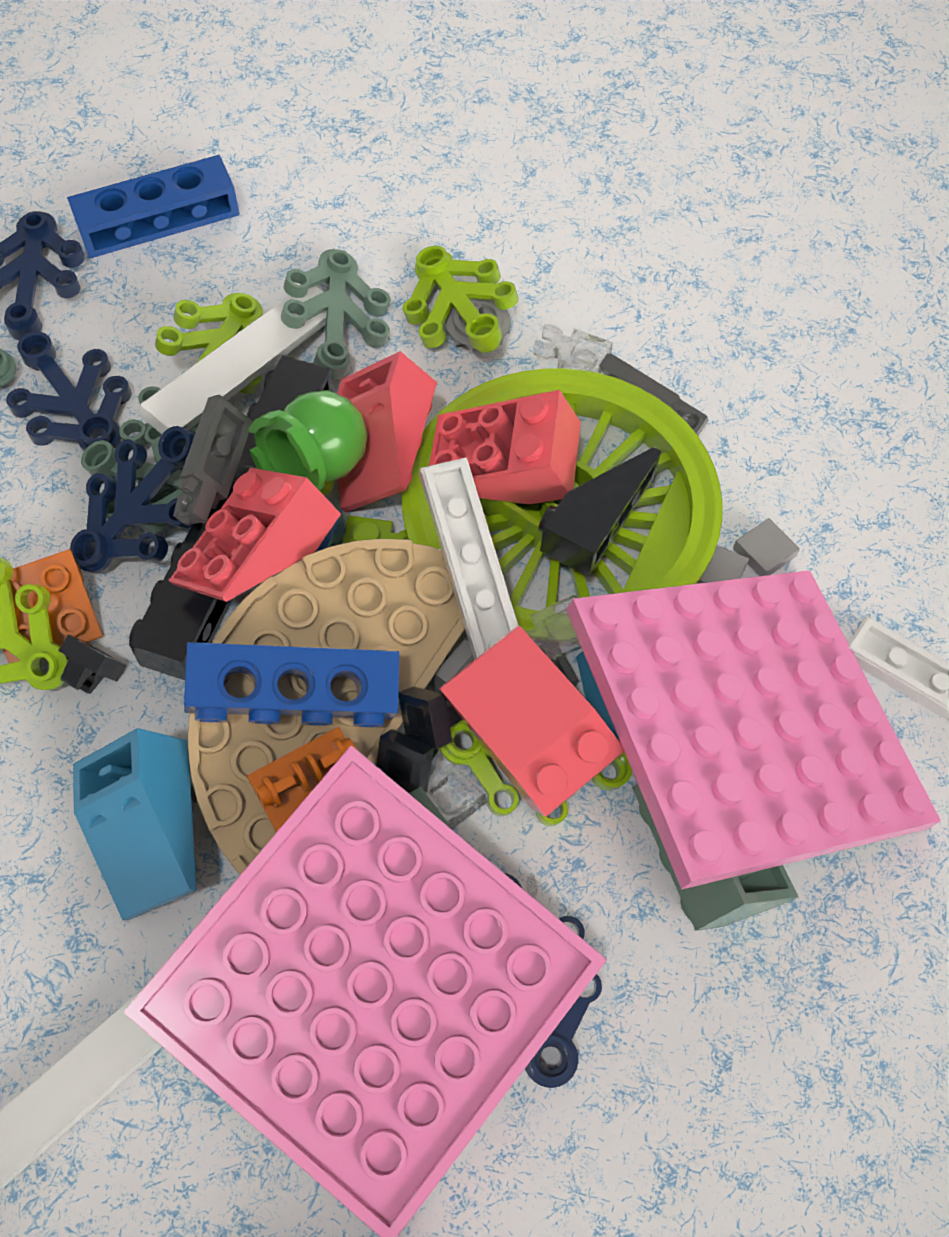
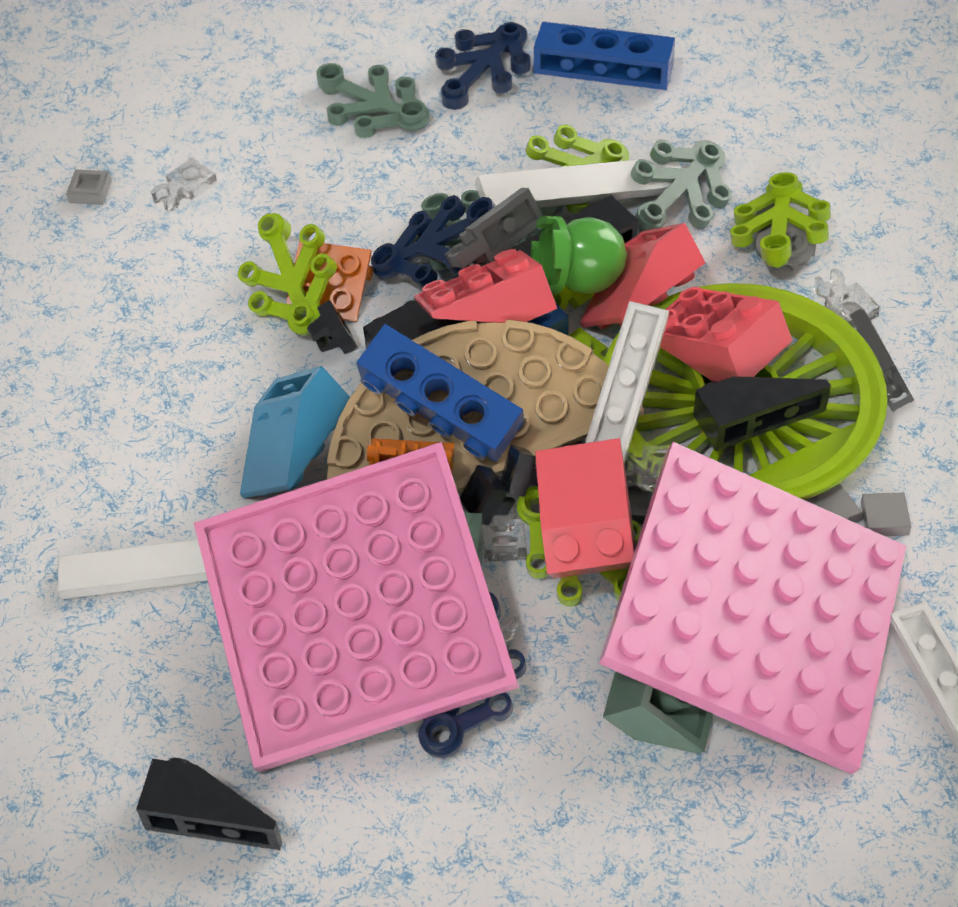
camera: 40 degrees right, 10 degrees down
dark blue plant [6,332,132,451] -> none

